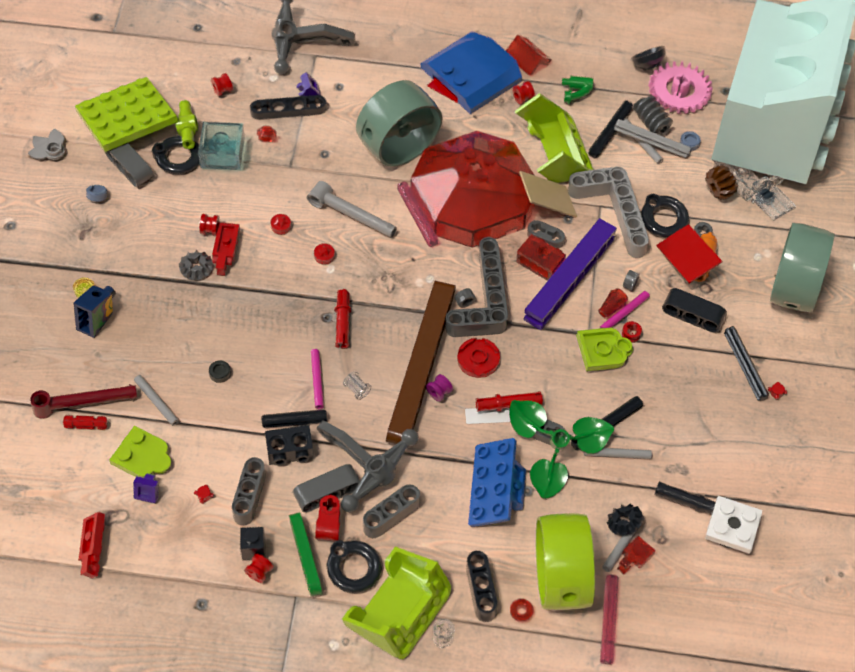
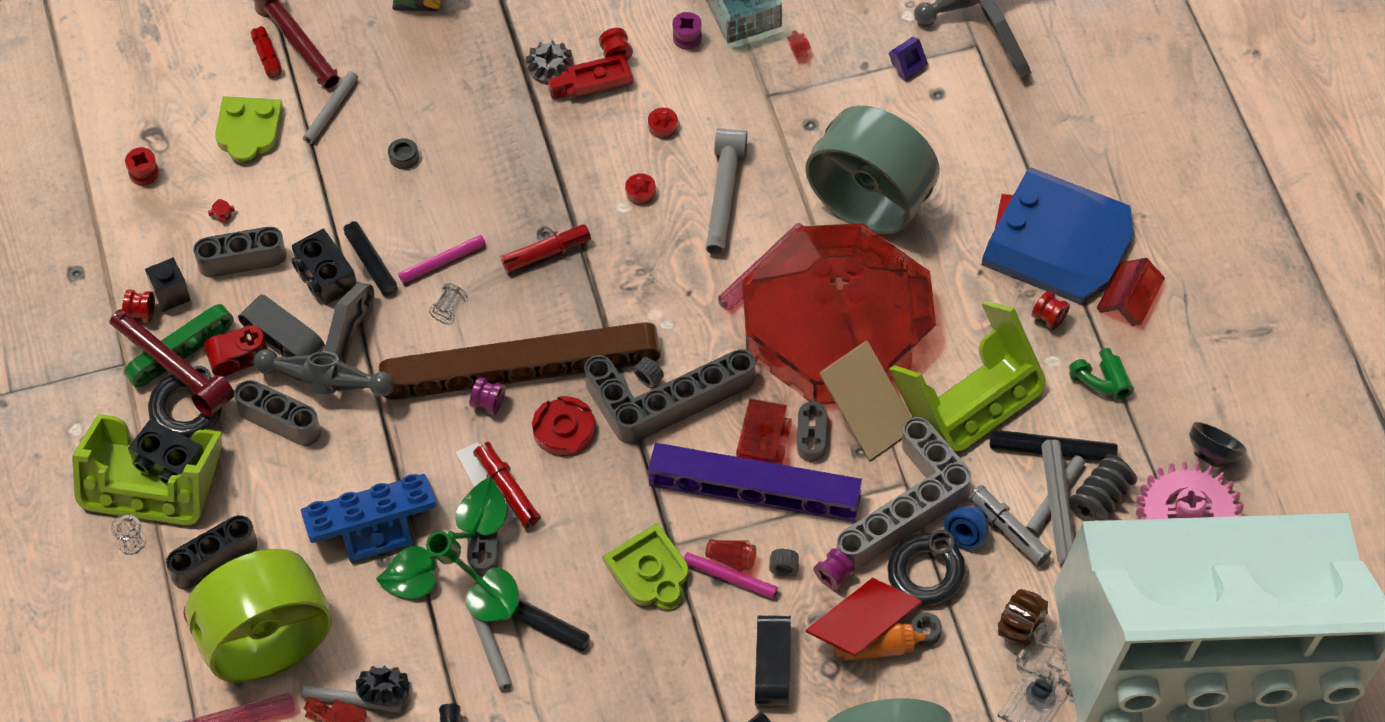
camera: 70 degrees right, 0 degrees up
red hinge [78,512,105,579] -> none
dark purple tile [133,473,158,503] -> none
black beam [250,95,327,120] -> none
red bush [622,321,642,343] -> none
none -> dark red piece [109,309,234,417]
none -> red wheel [125,147,159,186]
none -> black brick [128,419,204,485]
none -> magenta wheel [672,12,702,50]
none -> magenta wheel [813,548,855,590]
none -> blue brick [944,507,989,550]
none -> light grey pin [968,485,1052,566]

